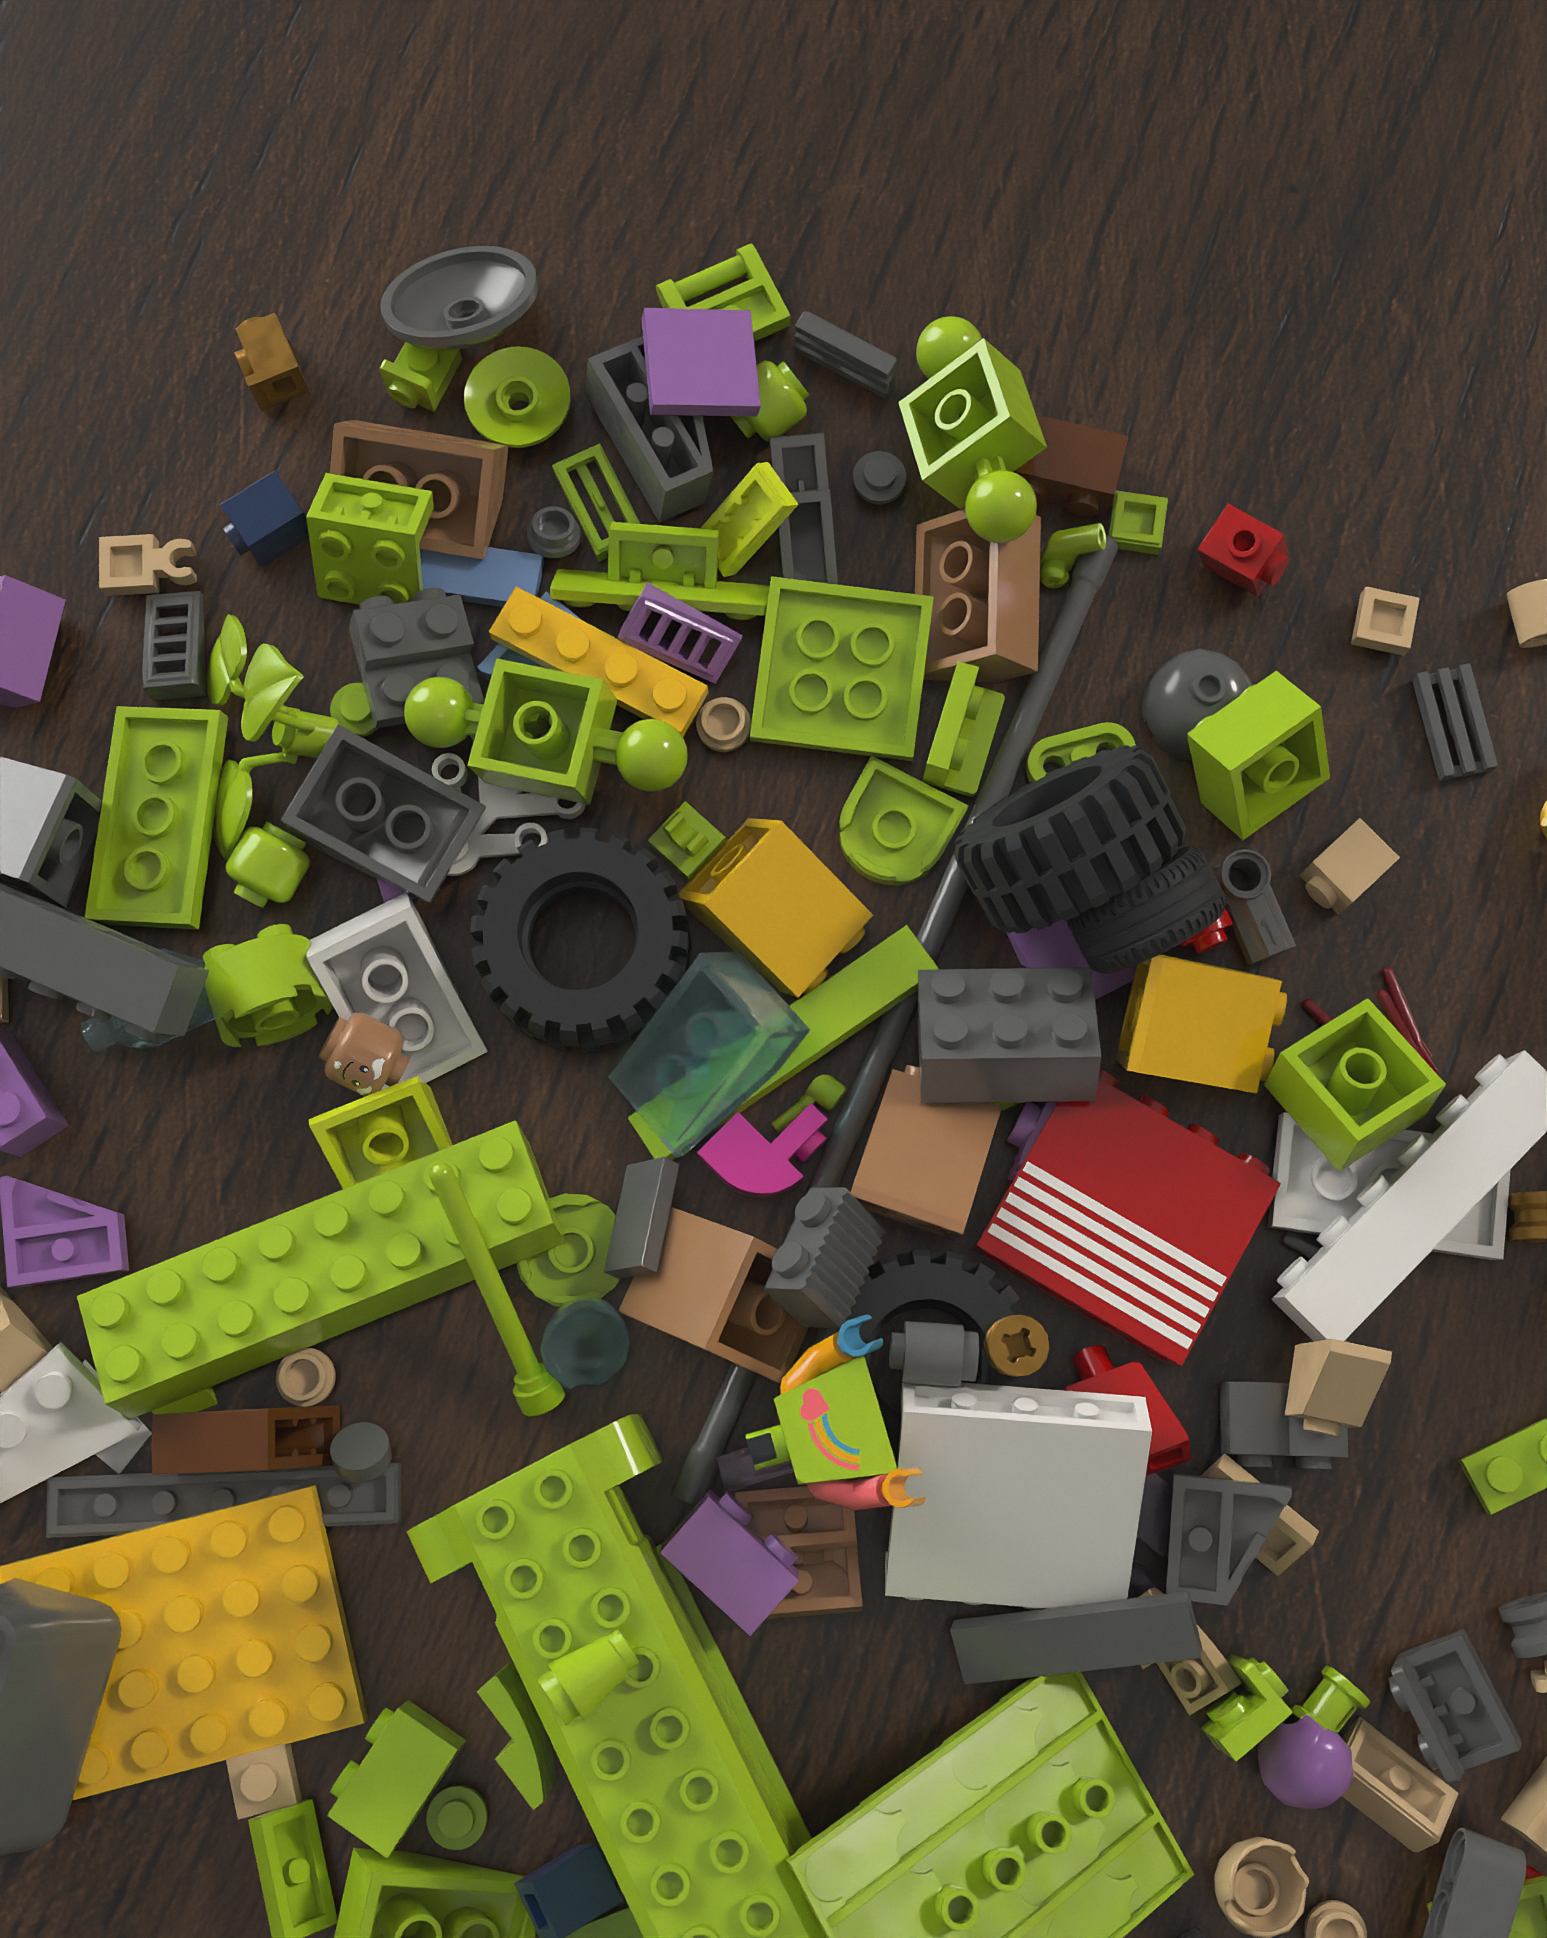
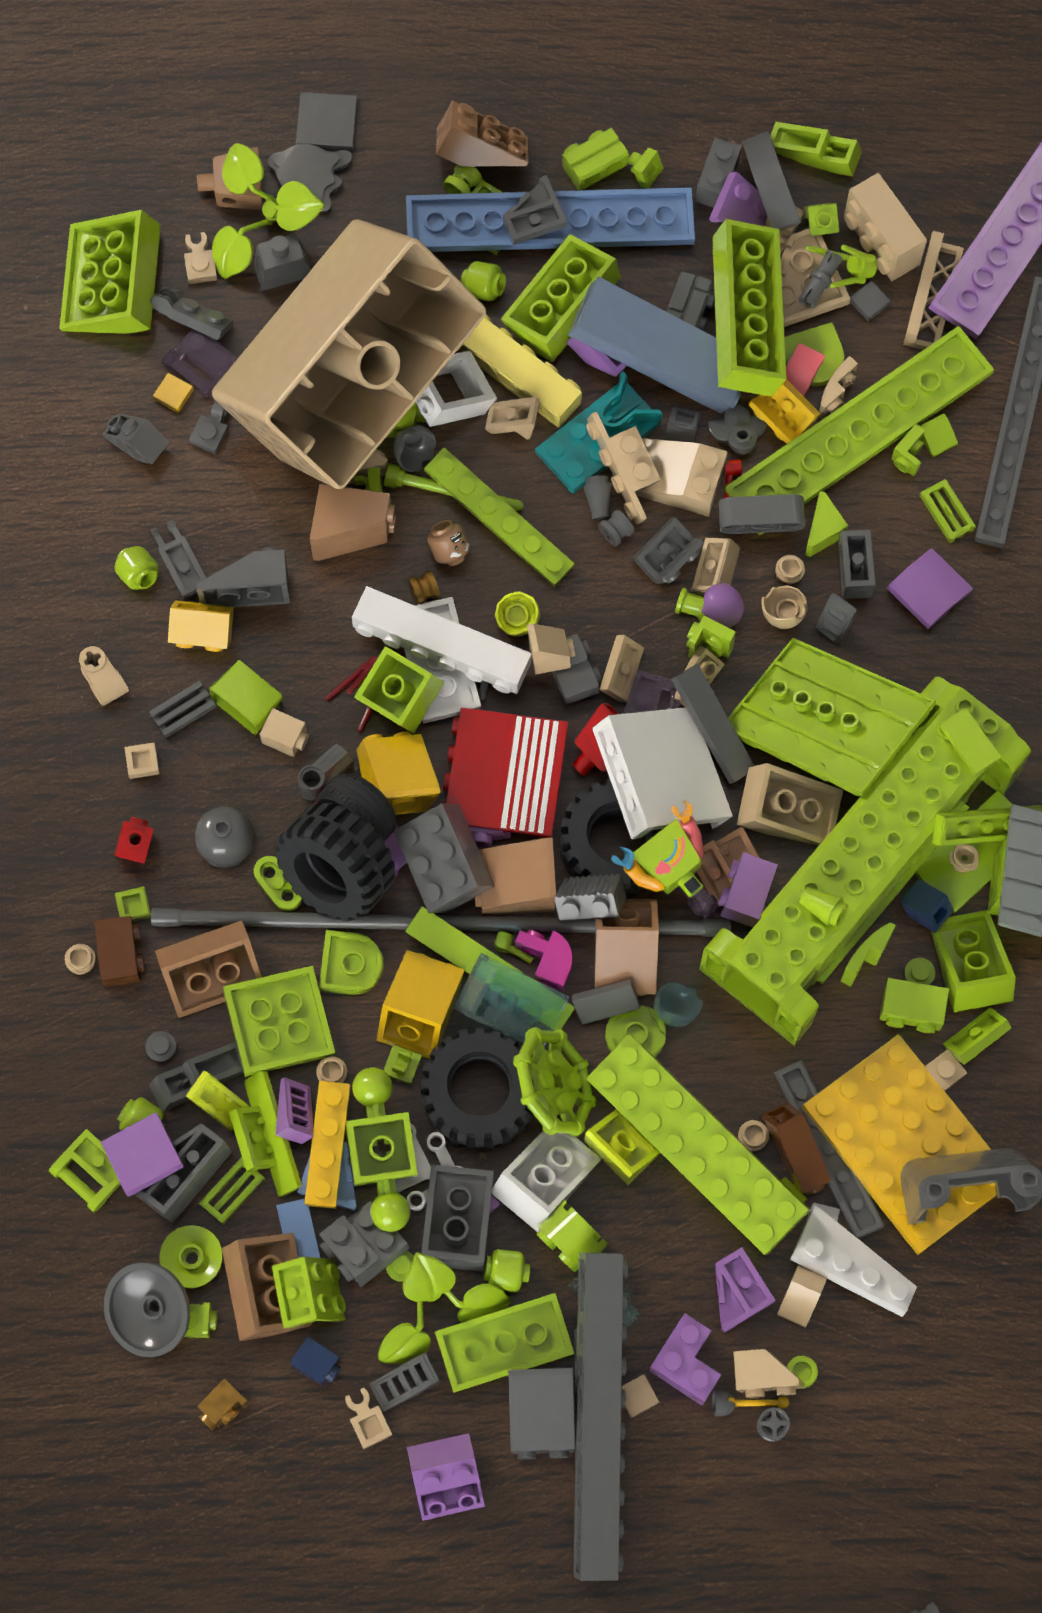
camera: 115 degrees left, 5 degrees down
medium nougat head [318,1012,410,1096] -> none
dark grey tile [330,1422,392,1483] -> none
lime piece [429,1162,565,1416] -> none
dark grey plate [527,506,581,558] -> none
dark grey tile [795,311,897,399] -> none
dark grey brick [889,1321,979,1387] -> none
lime brick [898,316,1047,543] -> none
lime bracket [923,661,1005,797] -> none
pearl gold wheel [984,1314,1049,1377] -> none
lime arm [1040,523,1106,588] -> none
dark grey wing [1166,1473,1292,1605] -> none
lime brick [1187,671,1330,840] -> none
none -> tan plate [65,944,96,975]
none -> lime piece [209,660,283,735]
none -> neon yellow hair [495,591,540,637]
none -> lime plate [513,1027,596,1136]
none -> tan slope [737,763,843,846]

